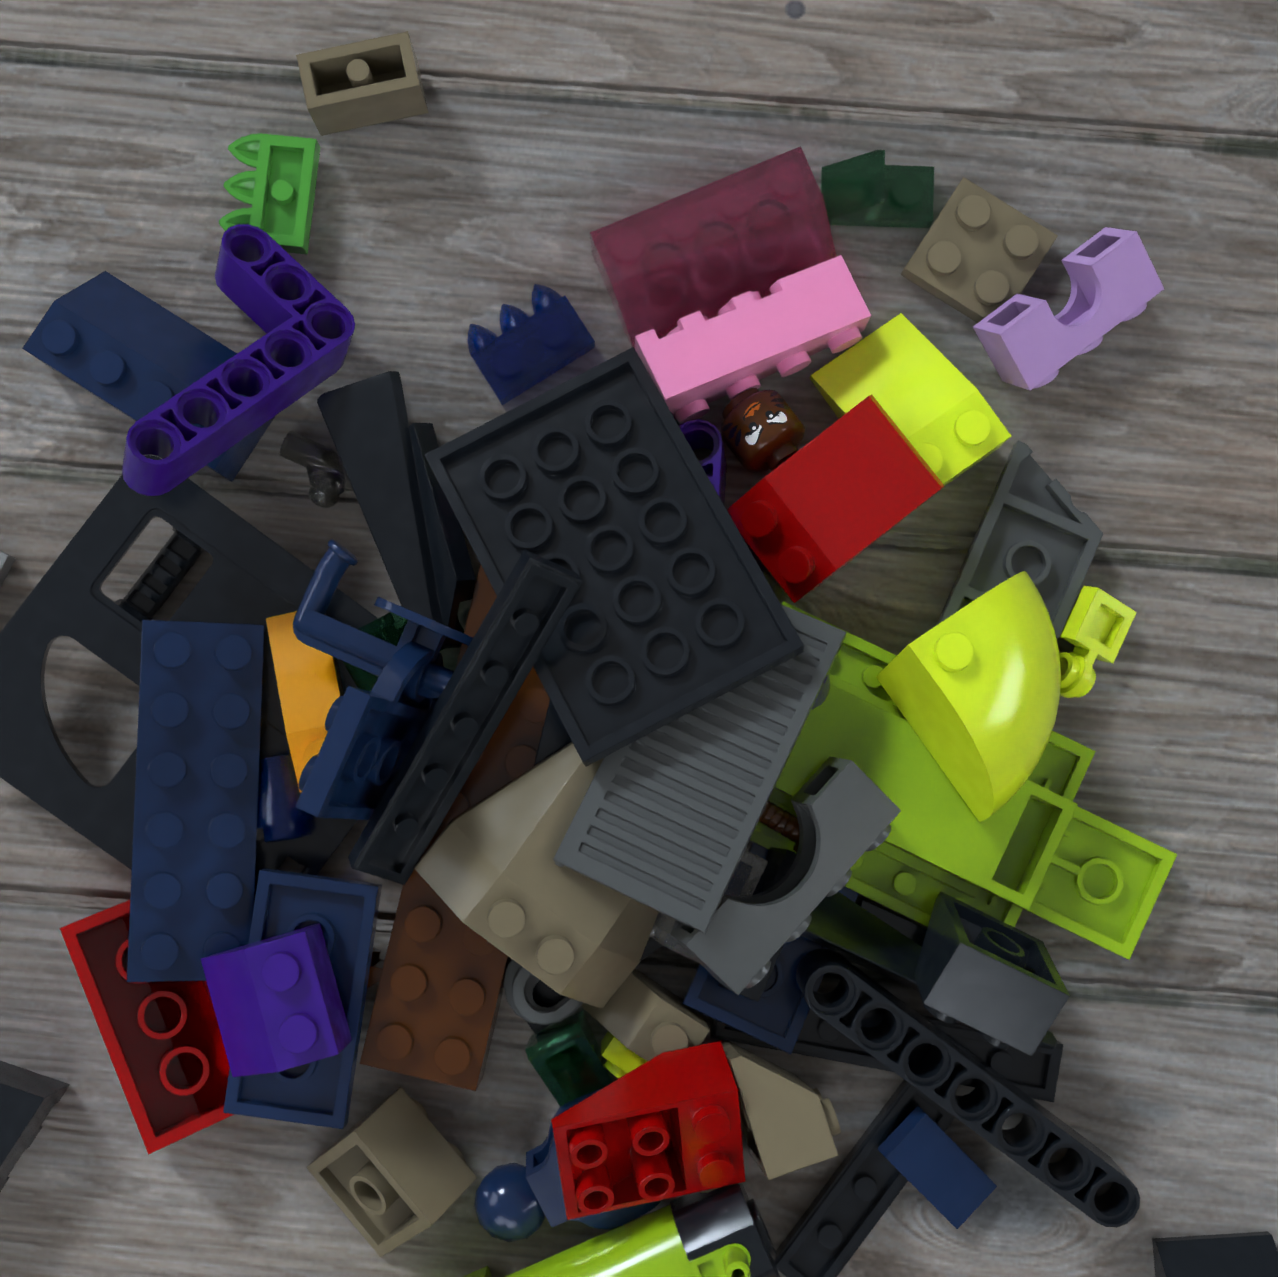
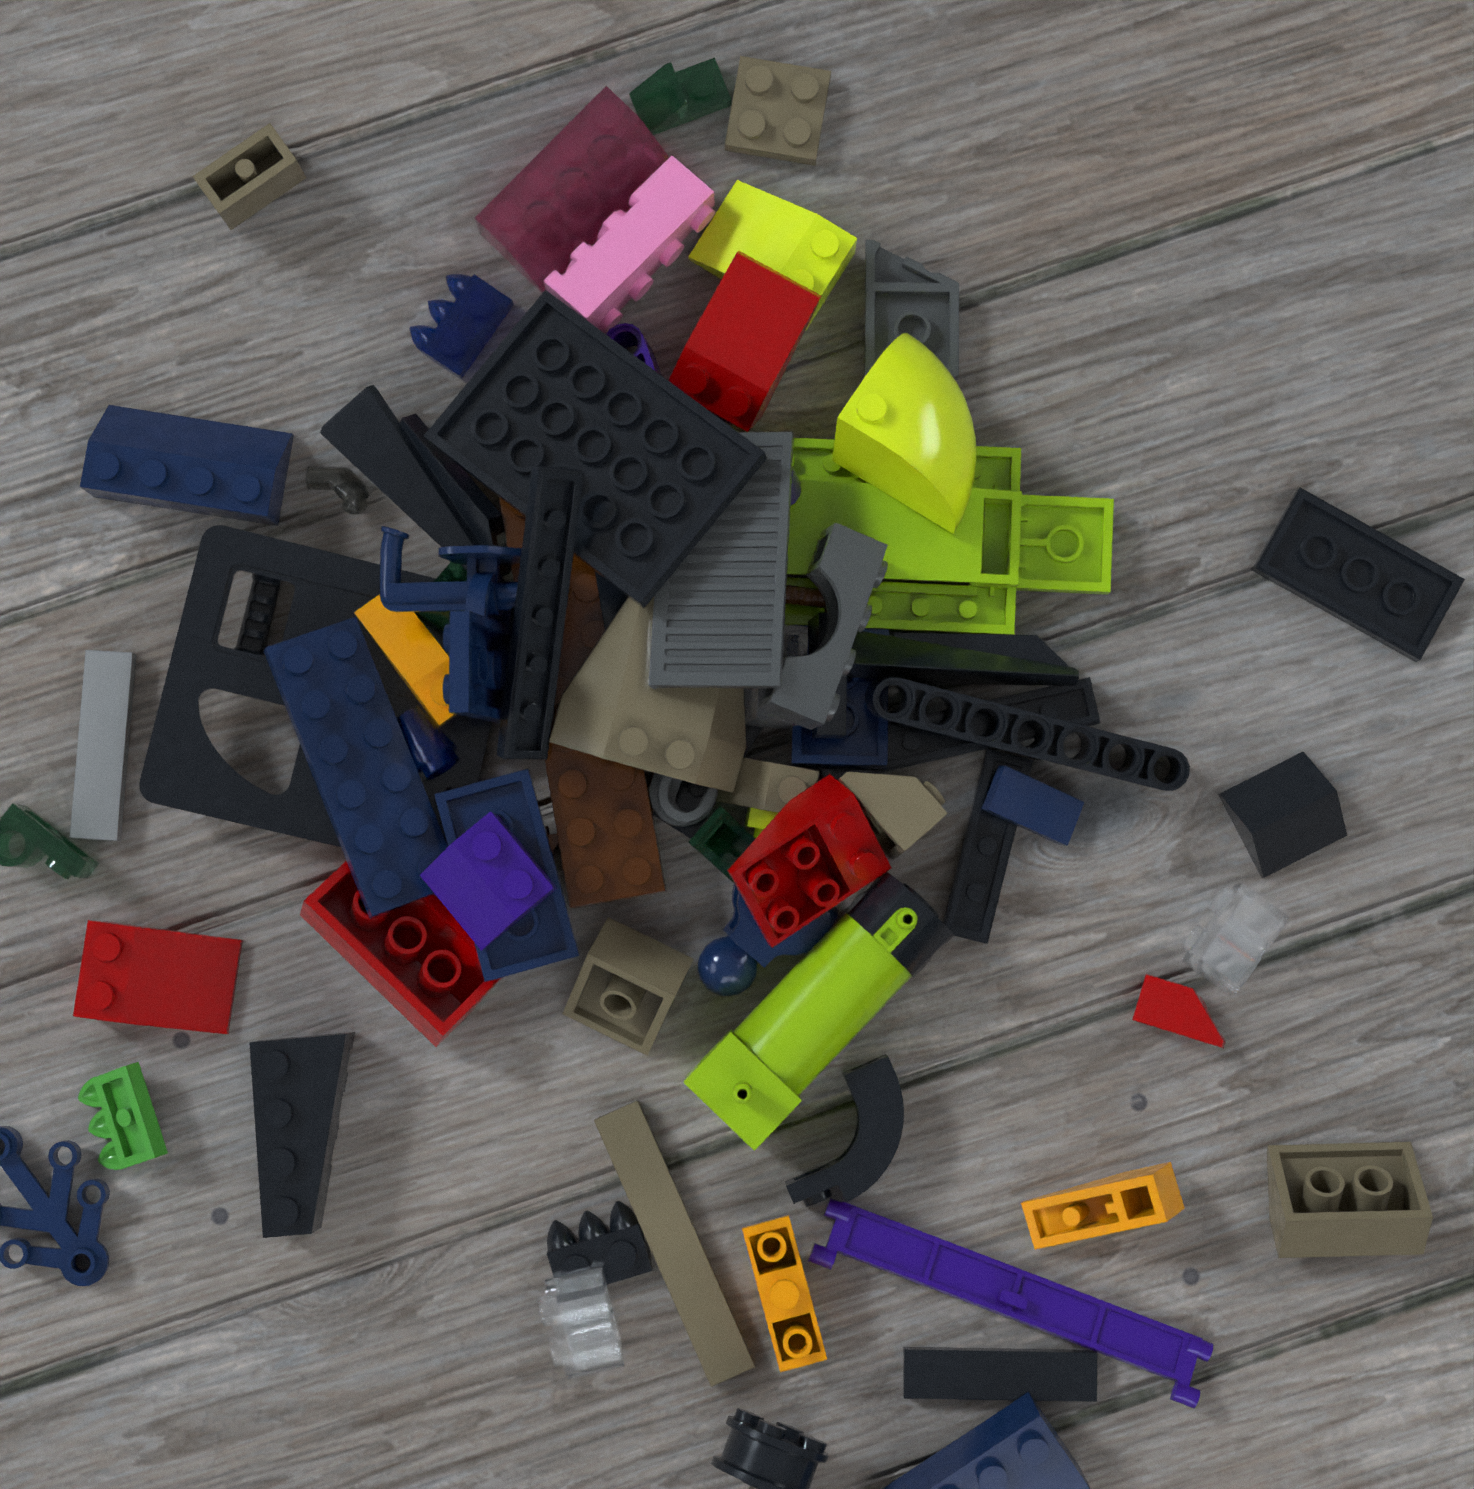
camera: 25 degrees left, 0 degrees up
dark purple beam [122,224,355,496] -> none
bright green plate [219,133,321,254] -> none
reddish brown head [721,388,805,473] -> none
black slope [914,892,1070,1056] -> none
lavender arch [973,227,1164,390] -> none
neon yellow plate [1059,585,1137,698] -> none

